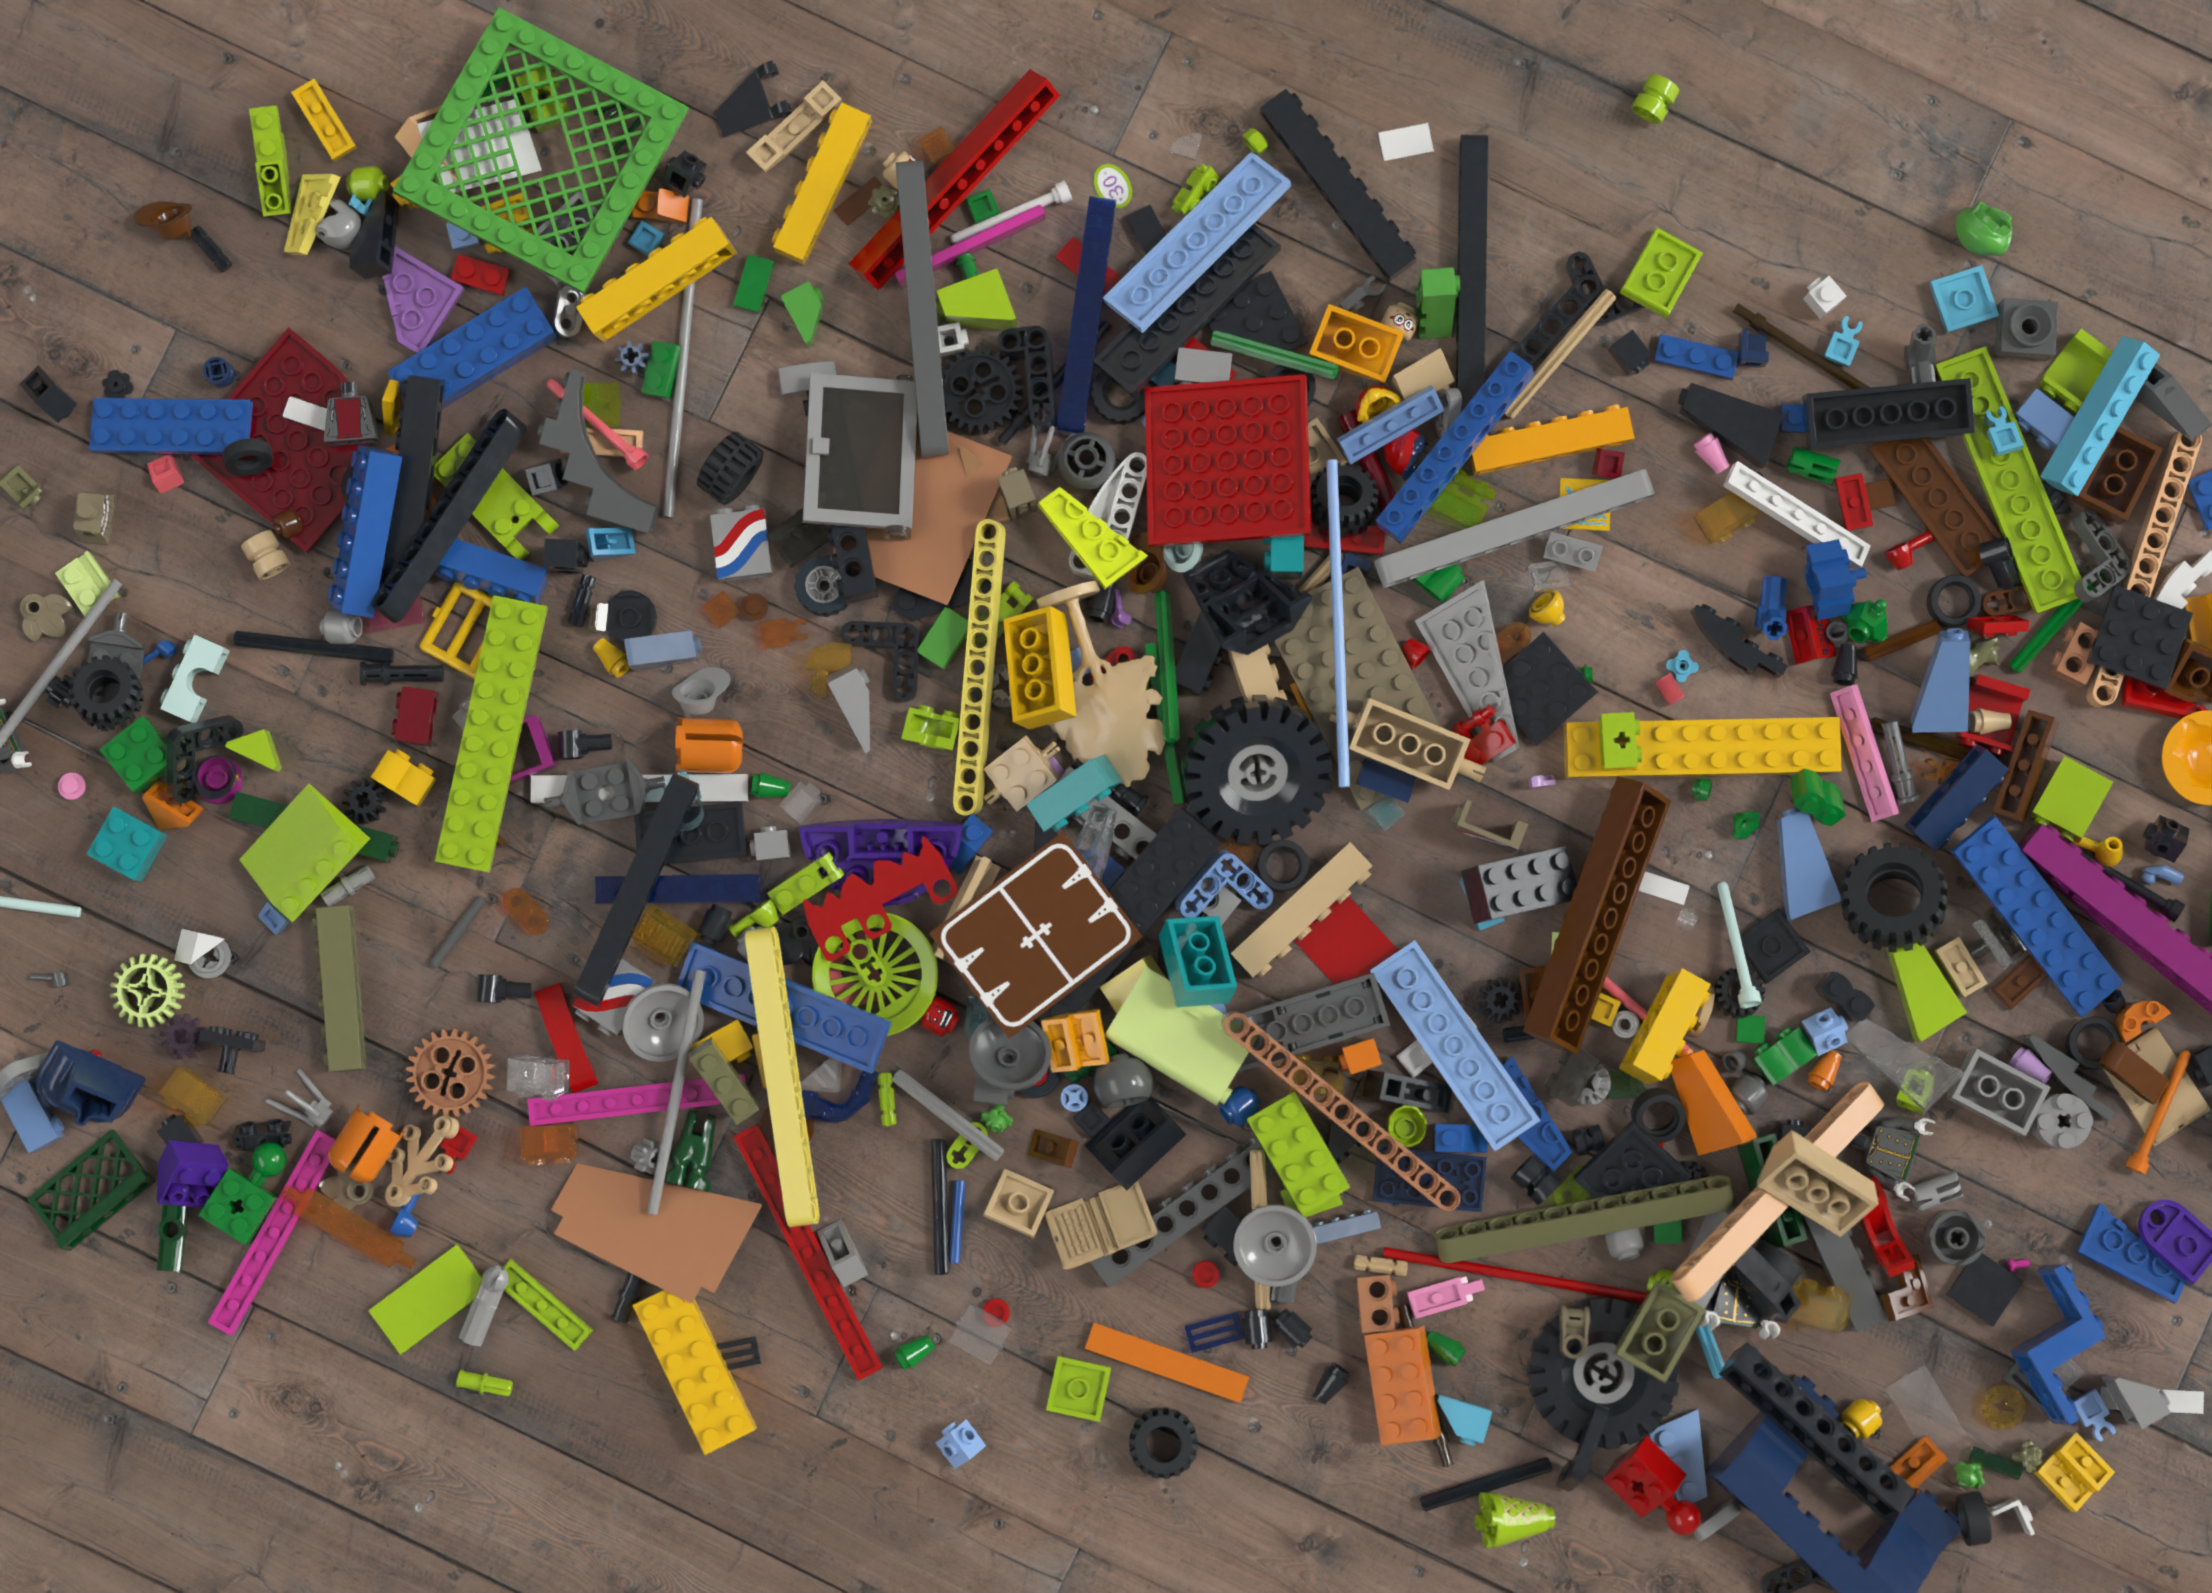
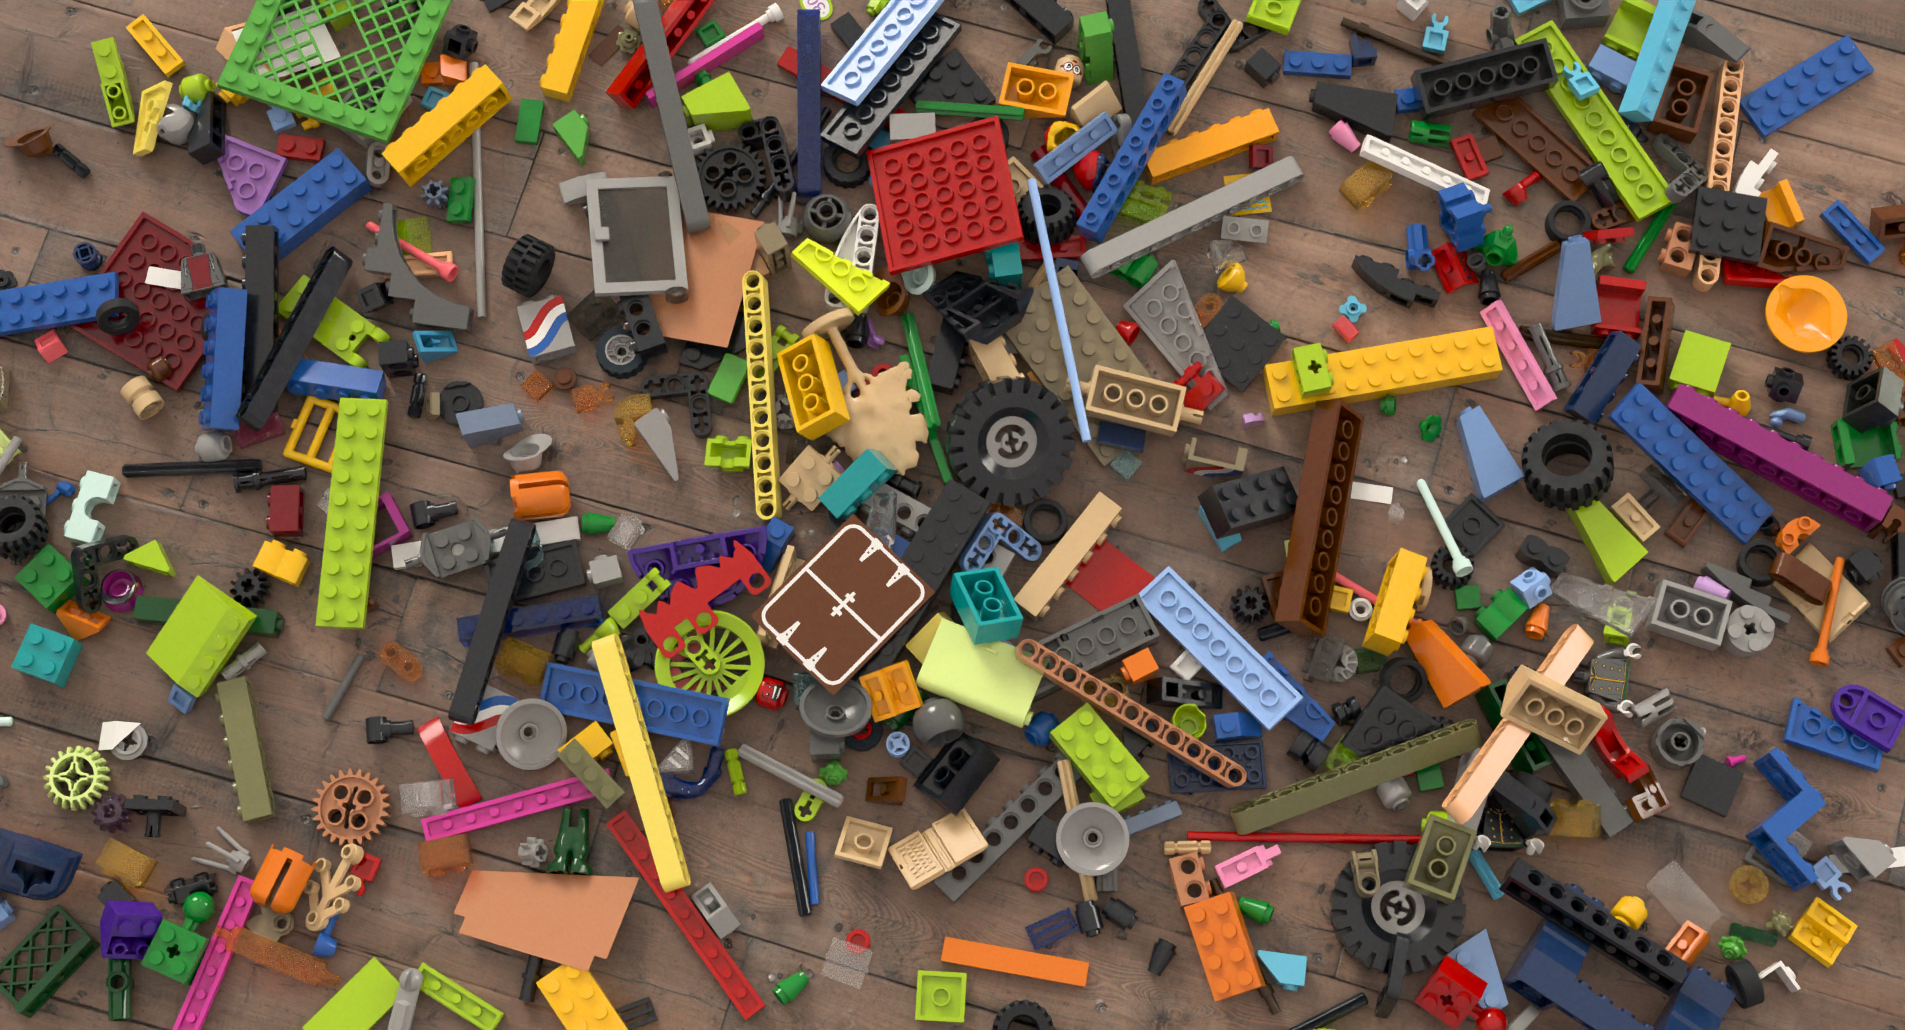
camera: 10 degrees left, 10 degrees down
yellow tile [382,380,402,436] -> none
yellow cone [593,638,630,678] -> none
light grey piece [647,970,706,1215] -> none
green brick [1790,769,1846,826] -> none
tan cone [1968,708,2011,735] -> none

